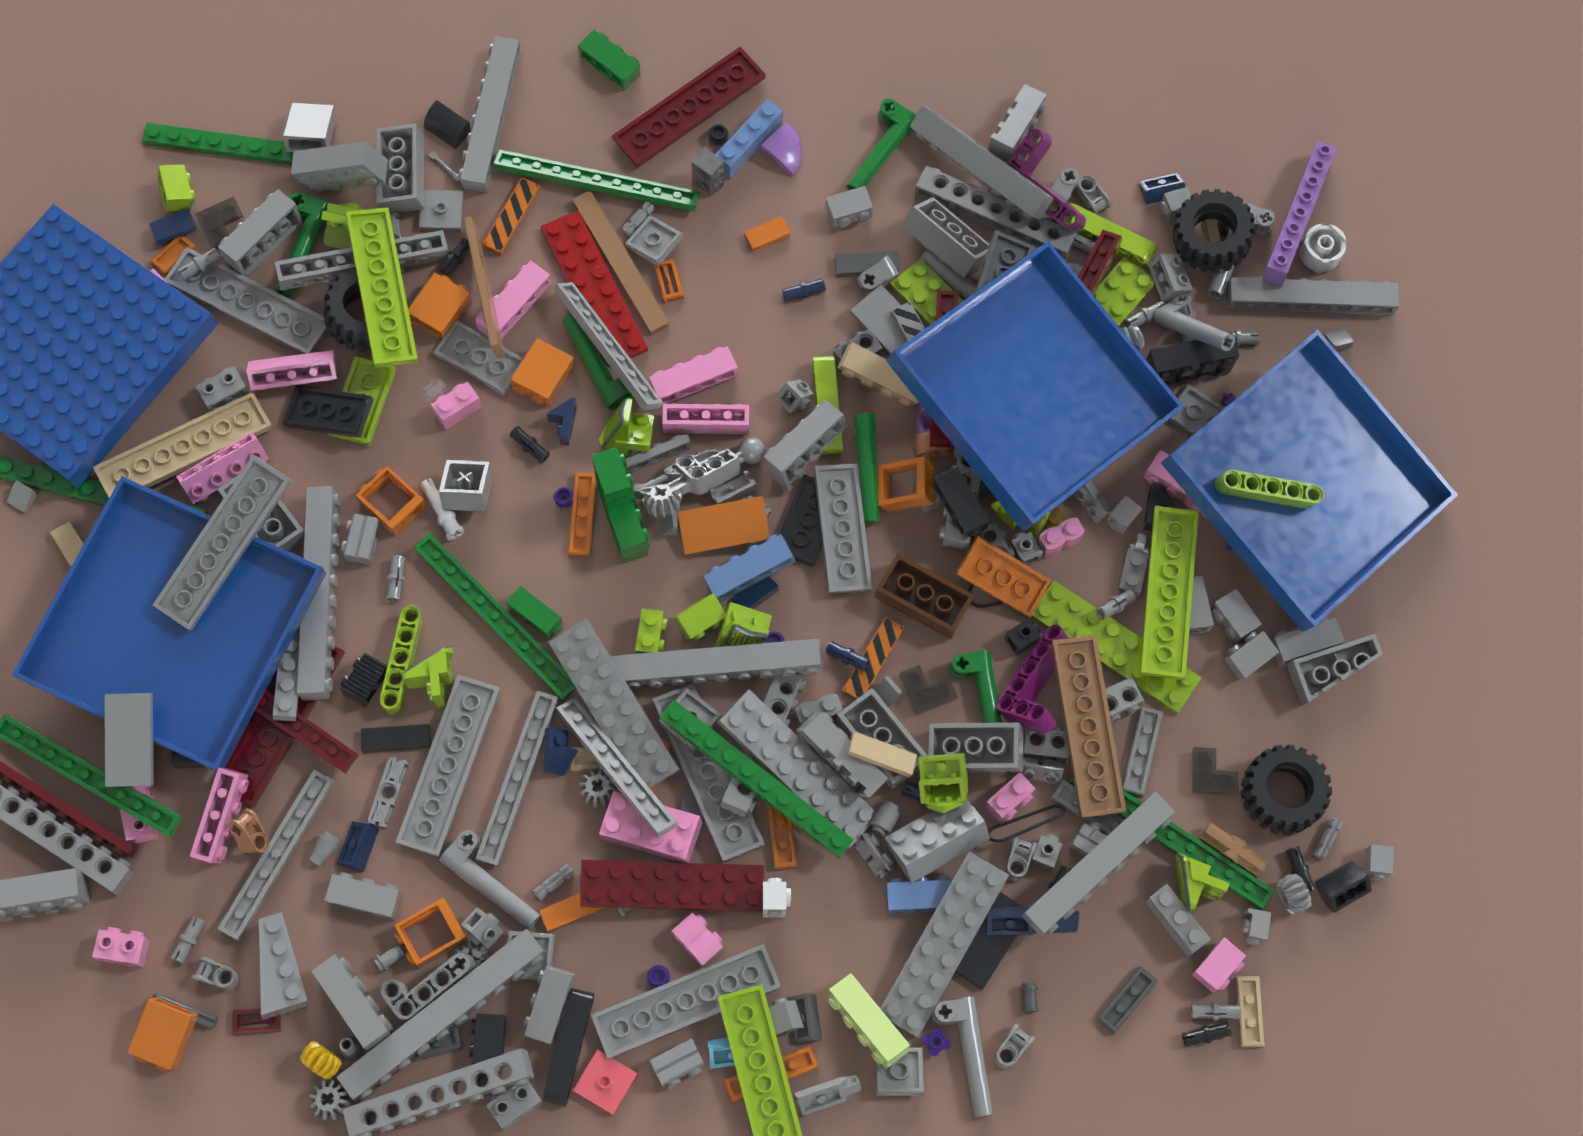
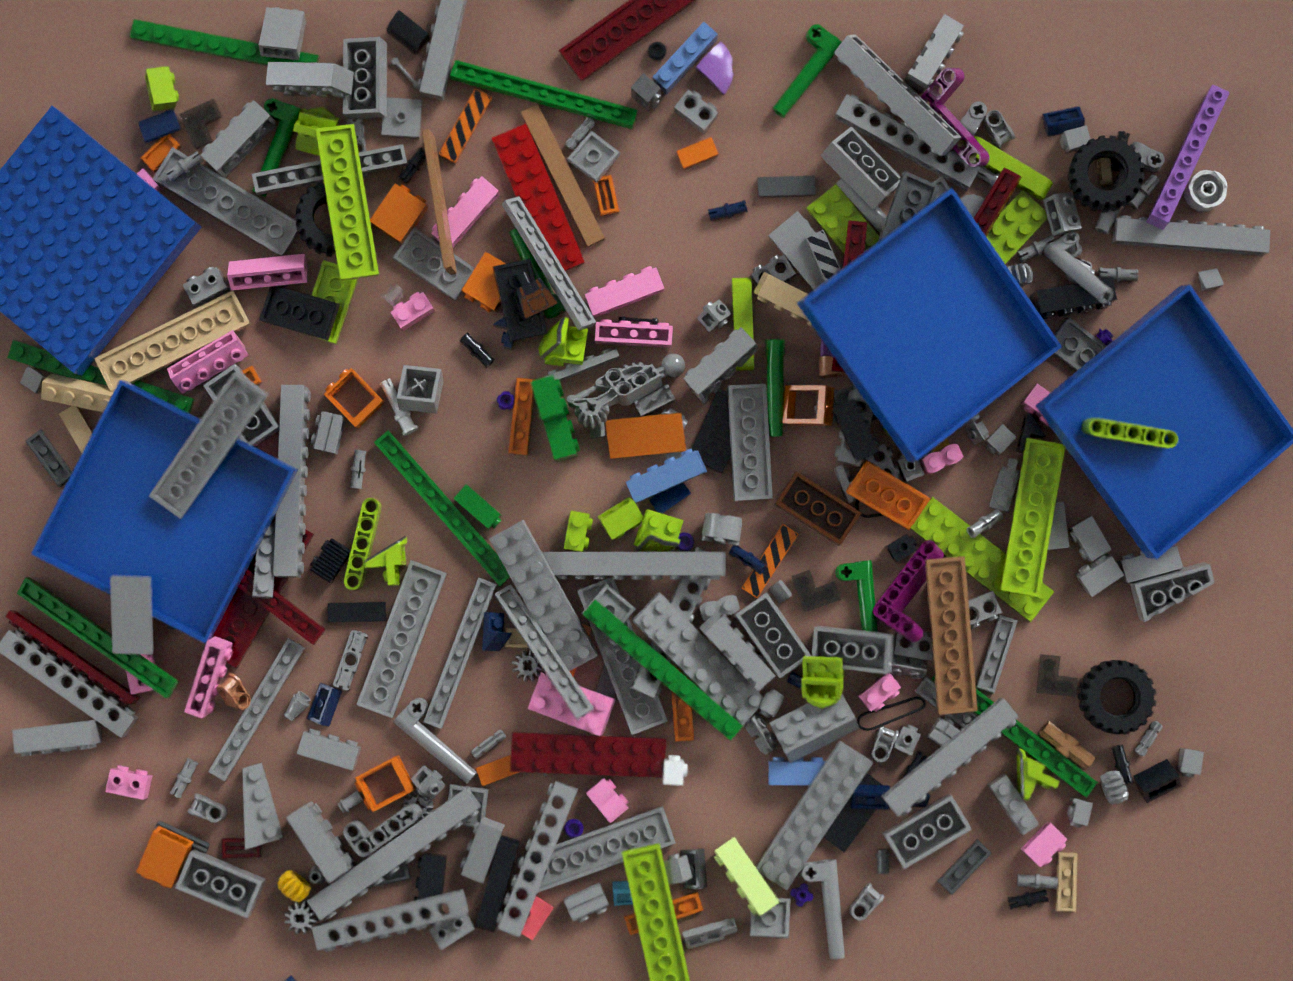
camera: 10 degrees right, 15 degrees up
light grey brick [825,186,873,228] -> none
tan tile [847,731,917,777] -> none
light grey piece [857,255,899,290] -> none
none -> dark grey tile [25,429,72,487]
none -> tan brick [41,374,114,412]
none -> light grey brick [175,849,266,918]
none -> black tile [492,259,548,342]
none -> light grey brick [496,780,578,937]
none -> torso [513,271,558,321]
none -> light grey brick [674,90,718,134]
none -> light grey brick [701,513,742,546]
none -> light grey slope [834,465,854,504]
none -> light grey brick [882,794,971,869]
none -> light grey axle [1129,175,1160,210]

